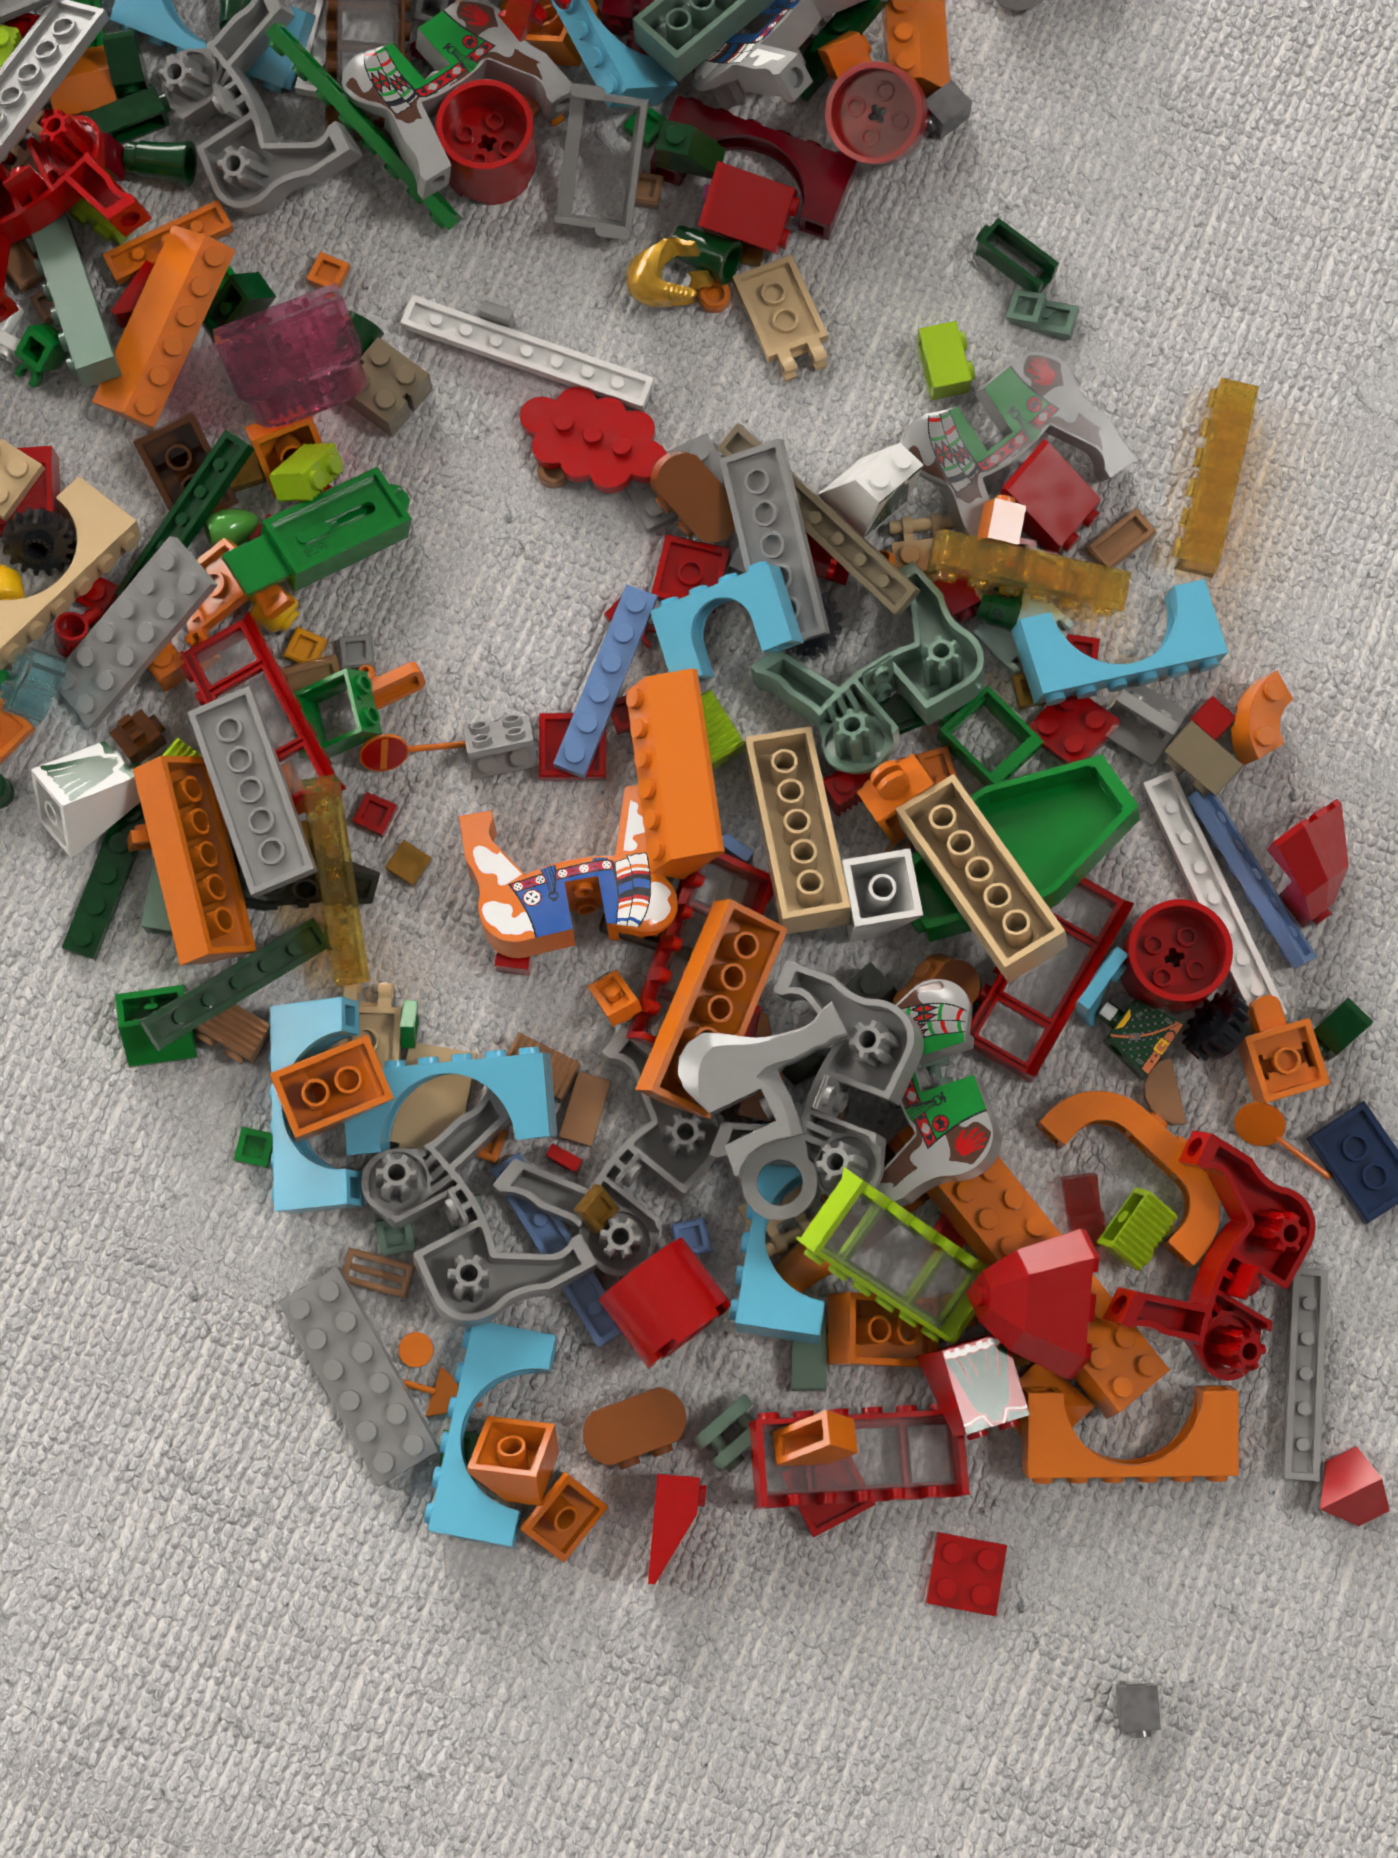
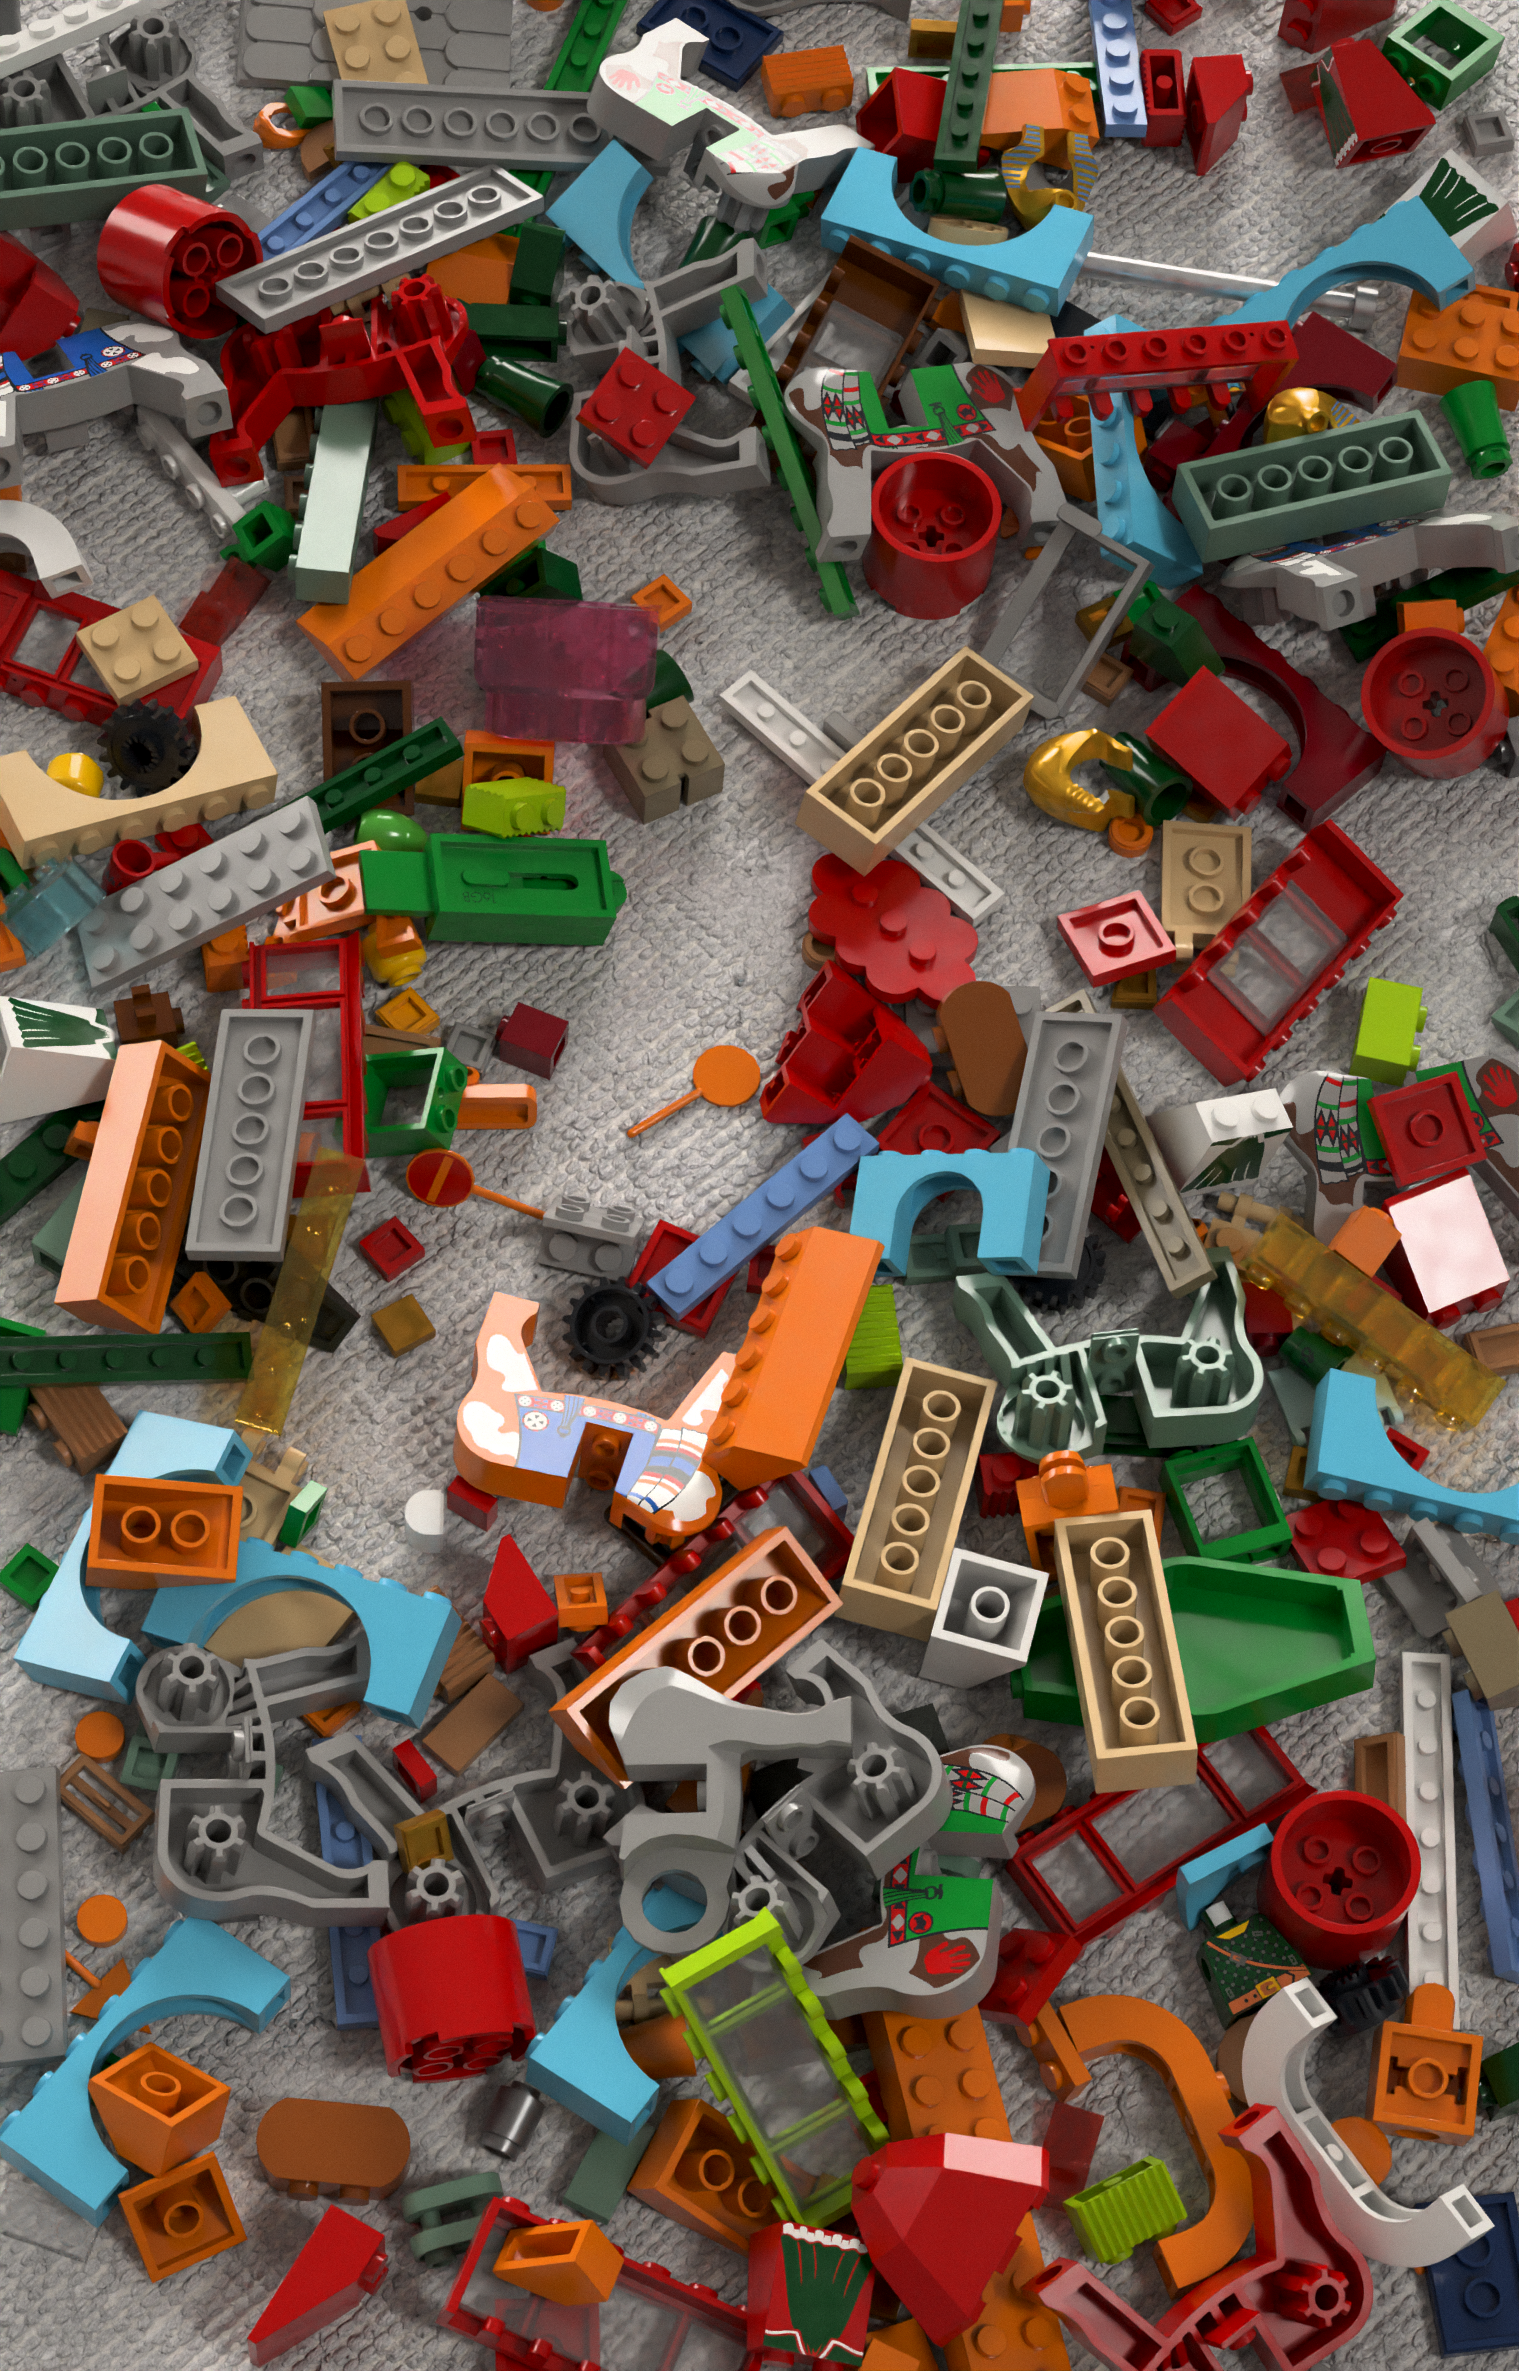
camera: 20 degrees right, 15 degrees down
none -> orange tile [75,1711,126,1764]
none -> orange tile [168,1271,232,1333]
none -> clear red slope [178,555,272,647]
none -> white brick [405,1490,444,1553]
none -> red tile [470,429,518,465]
none -> red slope [479,1534,559,1675]
none -> flat silver brick [479,2081,546,2162]
none -> dark red brick [495,1002,569,1080]
none -> black gear [562,1276,667,1381]
none -> red plate [575,346,697,470]
none -> orange piece [627,1045,761,1138]
none -> red brick [759,959,933,1124]
none -> tan brick [795,645,1035,877]
none -> sand green slope [901,1223,987,1286]
none -> red plate [978,1927,1083,2028]
none -> orange plate [1015,2000,1092,2105]
none -> plate [1057,890,1176,988]
none -> pearl gold tile [1075,595,1134,650]
none -> pearl gold tile [1110,968,1157,1010]
none -> red window [1151,819,1404,1088]
none -> white arch [1242,1977,1495,2268]
none -> medium nougat tile [1354,1731,1407,1823]
none -> red plate [1366,1071,1488,1189]

